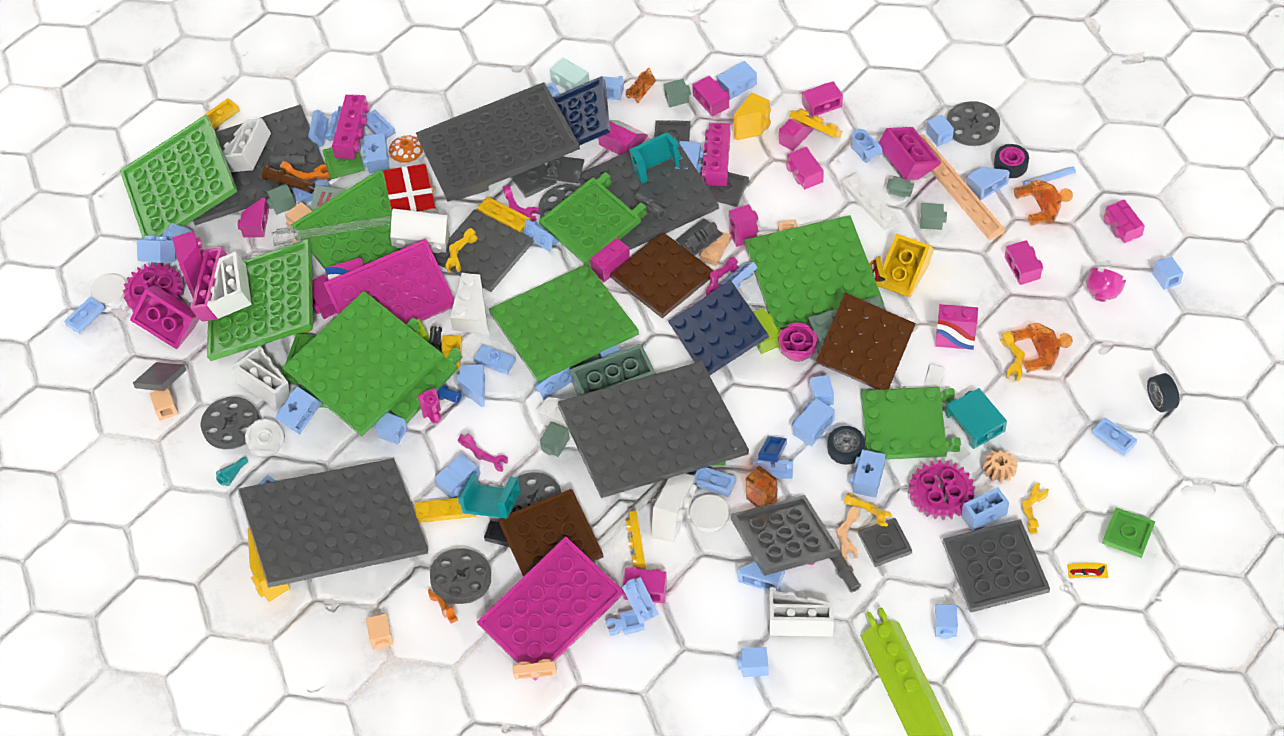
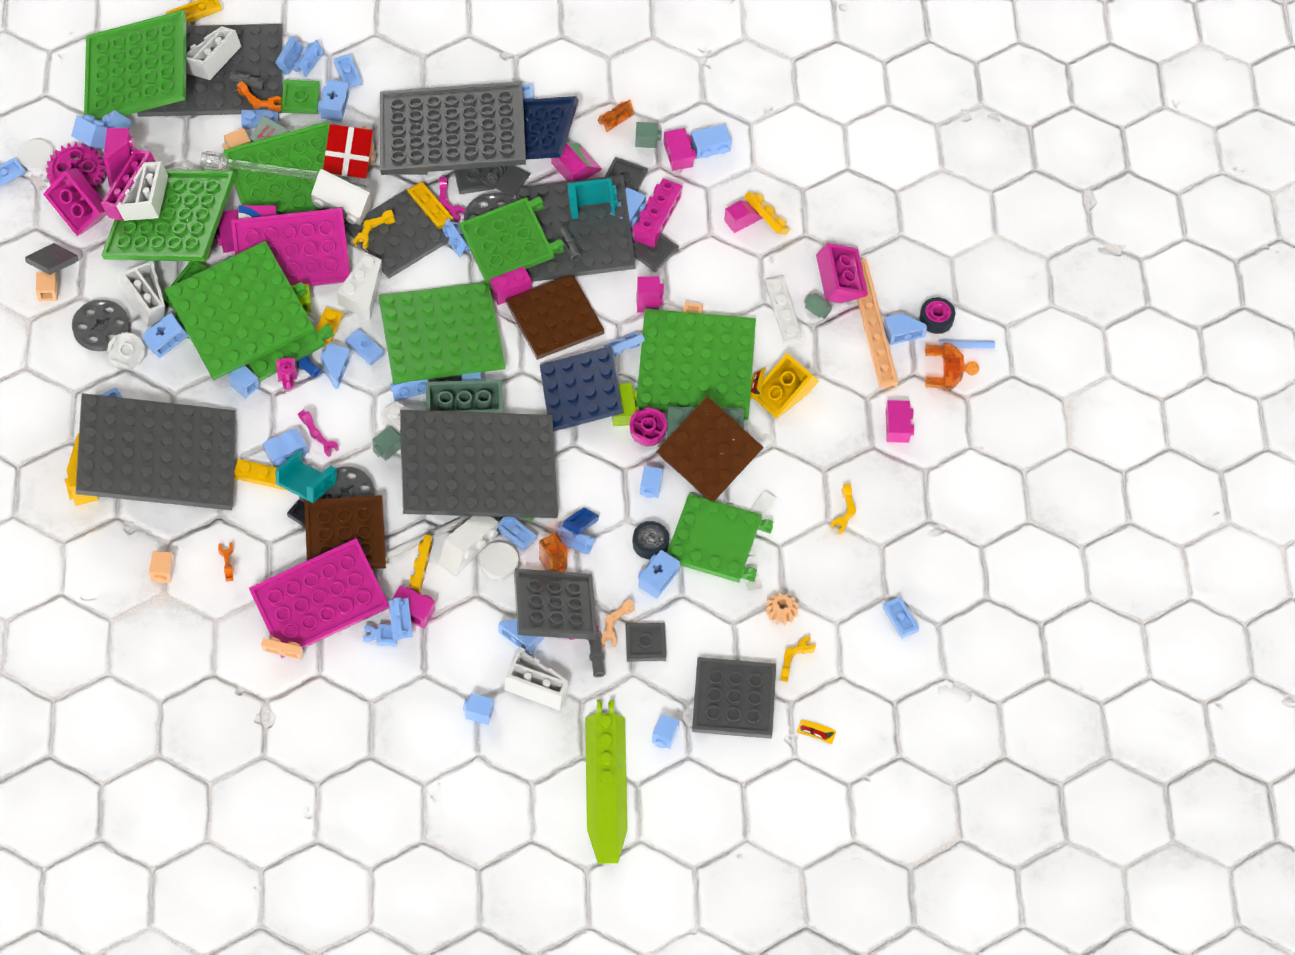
camera: 10 degrees right, 5 degrees up
teal cone [216,456,248,486] -> none
dark pink slope [237,198,269,237] -> none
reddish brown pin [262,165,315,194] -> none
sand green brick [266,184,296,215] -> none
dark pink brick [332,94,370,159] -> none
orange dish [389,135,423,163] -> none
black pin [427,326,442,351] -> none
dark grey wedge [430,548,491,604] -> none
light aqua brick [550,57,590,91] -> none
light blue brick [602,76,624,100] -> none
dark grey hinge [676,218,723,256] -> none
light nougat plate [700,231,732,266] -> none
dark pink piece [705,257,739,296] -> none
yellow slope [733,92,771,140] -> none
dark pink brick [786,146,824,190] -> none
light blue brick [792,398,835,447] -> none
dark pink brick [802,81,843,117] -> none
yellow piece [844,492,892,527] -> none
light blue piece [851,129,883,163] -> none
dark pink gear [908,460,975,521] -> none
sand green brick [920,203,947,230] -> none
light blue brick [926,115,954,147] -> none
dark pink panel [935,304,978,350] -> none
teal panel [946,388,1007,449] -> none
dark grey wedge [947,101,1000,146] -> none
light blue brick [962,487,1009,531] -> none
clear orange connector [1010,323,1073,373] -> none
dark pink cylinder [1086,268,1126,302] -> none
bright green plate [1102,507,1156,558] -> none
dark pink brick [1104,199,1145,243] -> none
black wheel [1147,373,1180,413] -> none
light blue brick [1152,256,1184,290] -> none

